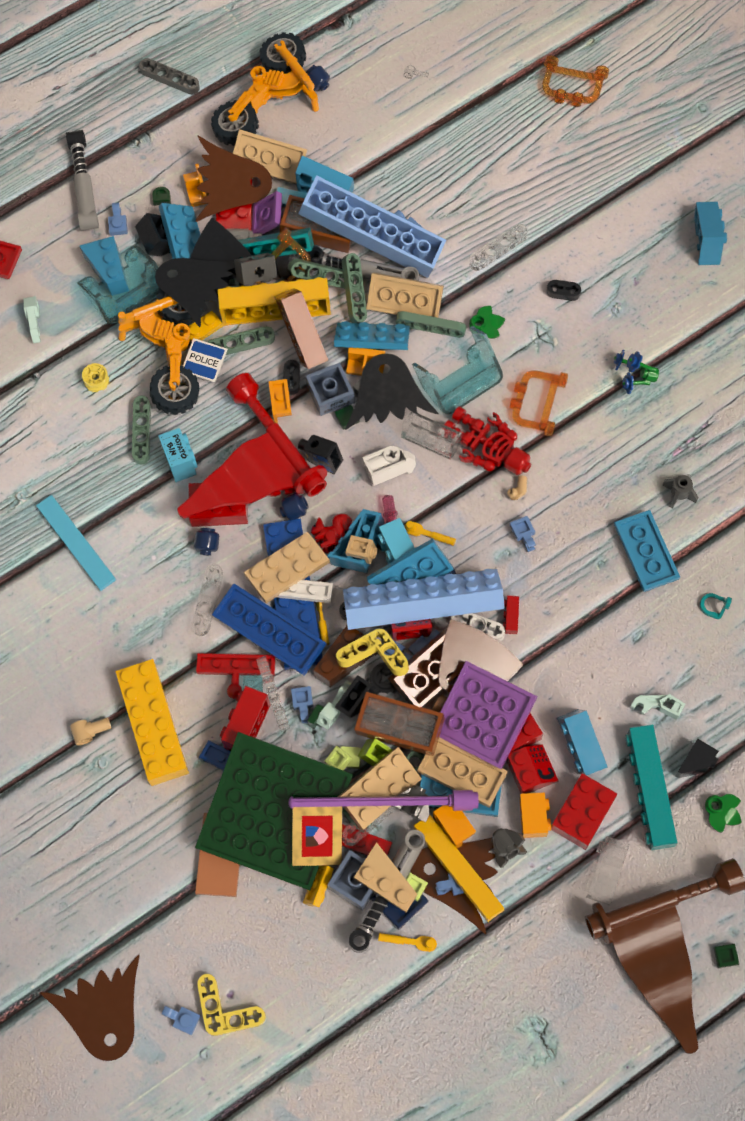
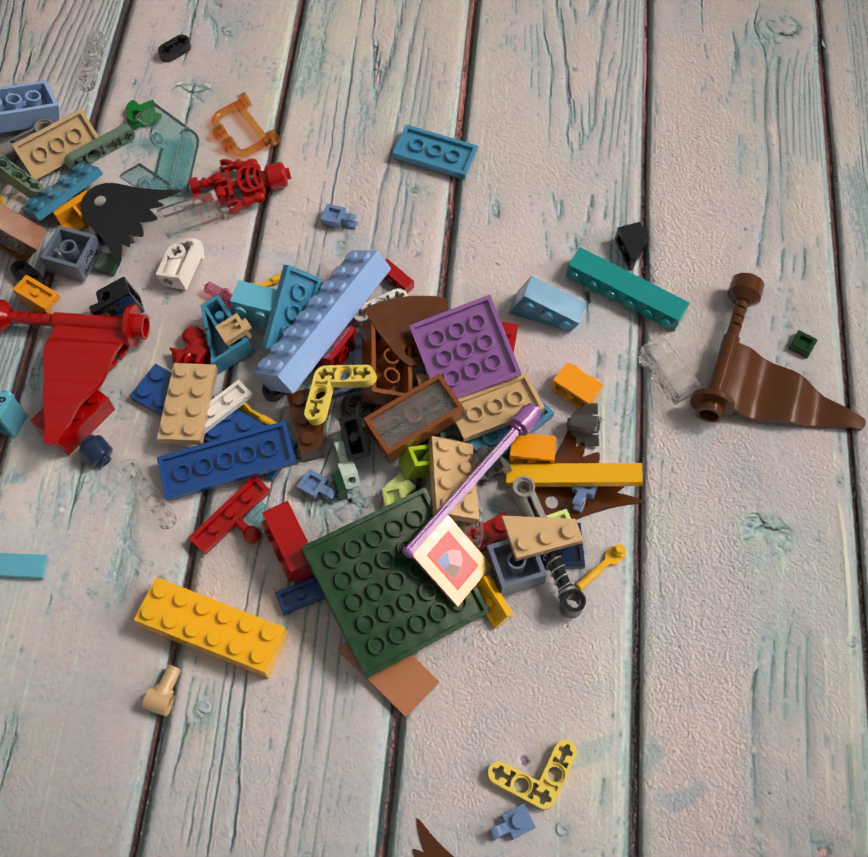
camera: 55 degrees left, 5 degrees down
clear beam [256,656,290,732] -> none
dark blue head [279,493,309,520] -> none
red slope [506,744,559,794] -> none
tan arm [507,476,527,500] -> none
red brick [551,773,618,850] -> none
plant [614,350,659,394] -> none
light aqua piece [630,694,685,720] -> none
dark grey brick [663,474,699,509] -> none
teal piece [700,593,732,619] -> none
green plate [705,794,742,833] -> none

